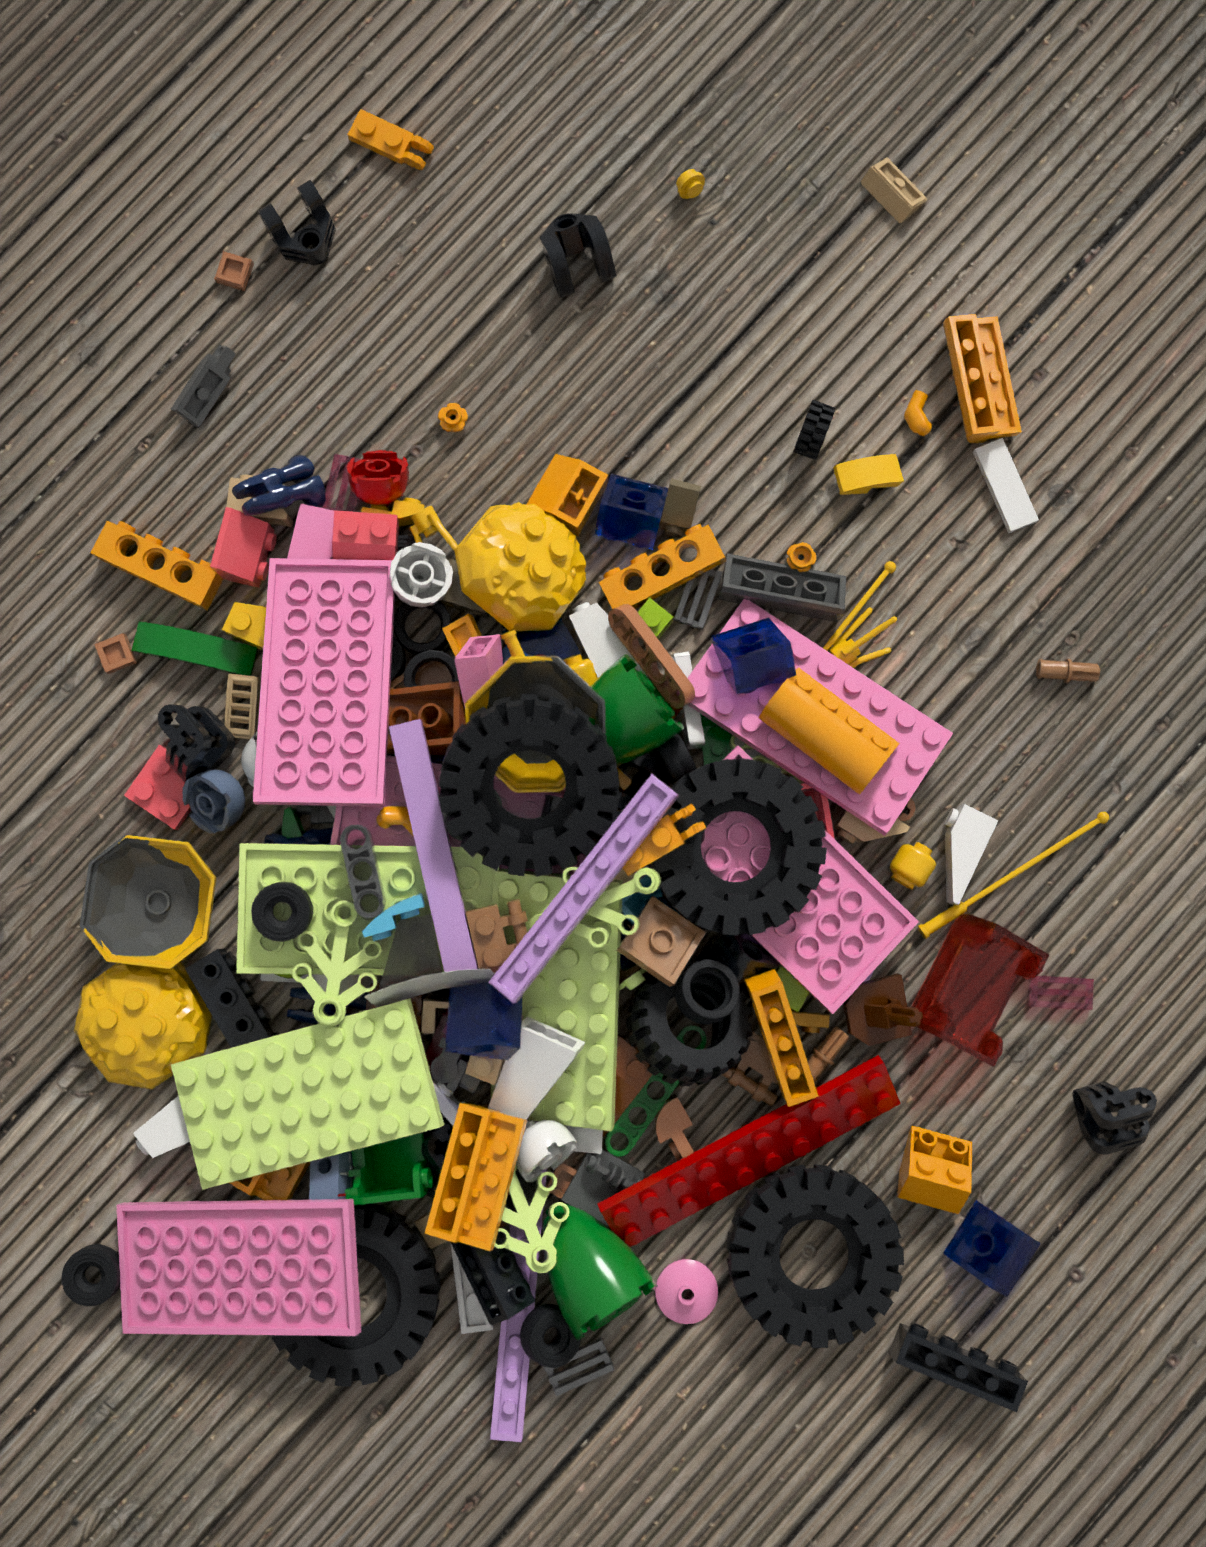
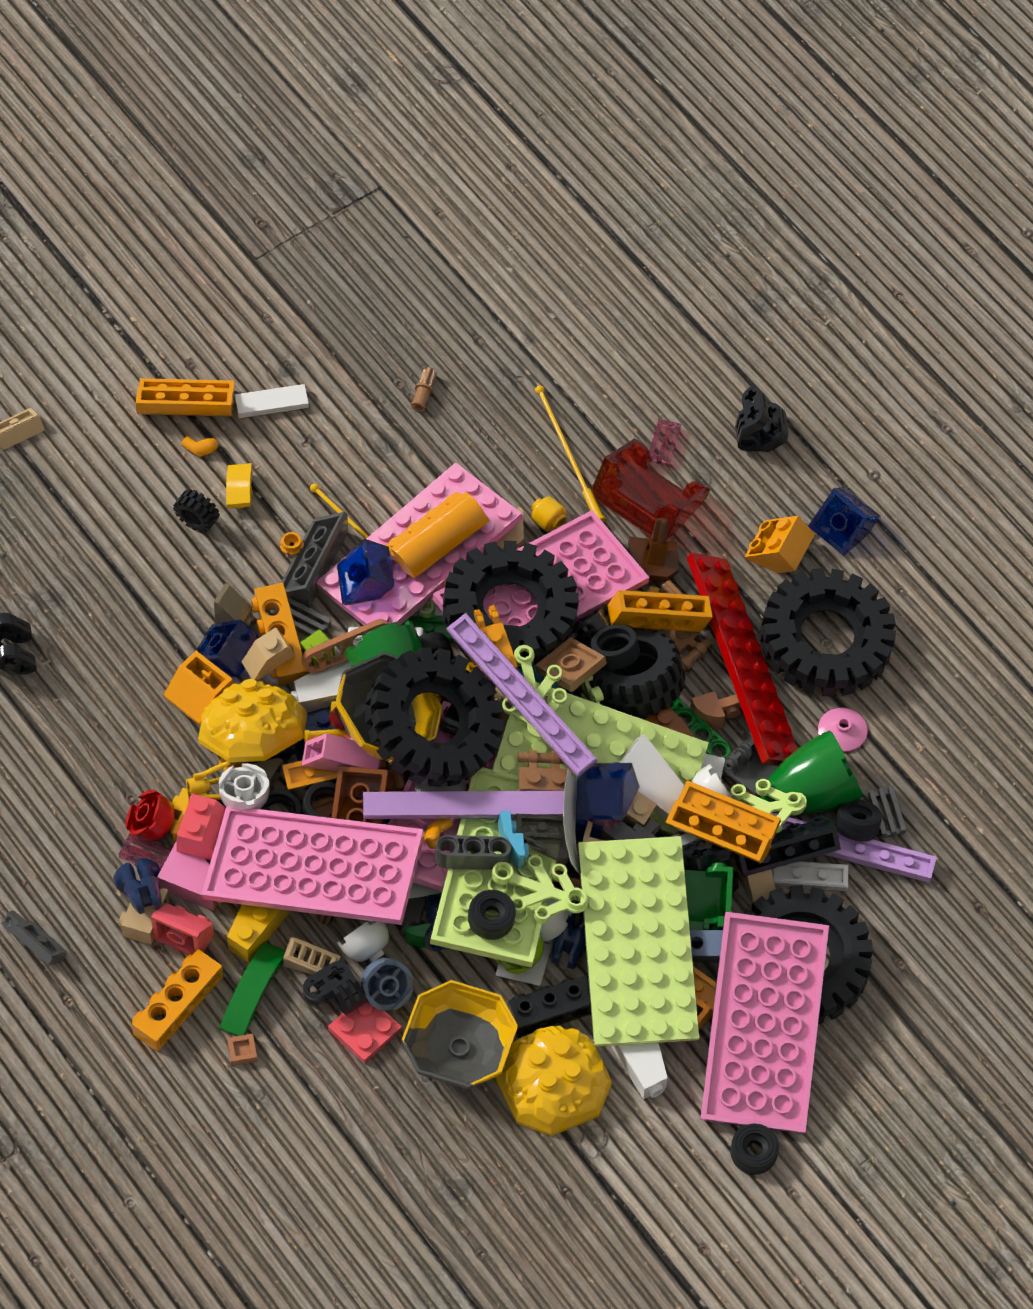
camera: 80 degrees left, 25 degrees down
light orange plate [438,403,468,432] -> none
yellow plant [828,607,897,668] -> none
black brick [889,1322,1028,1412] -> none
white slope [945,804,998,905] -> none
none -> tan slope [242,627,296,682]

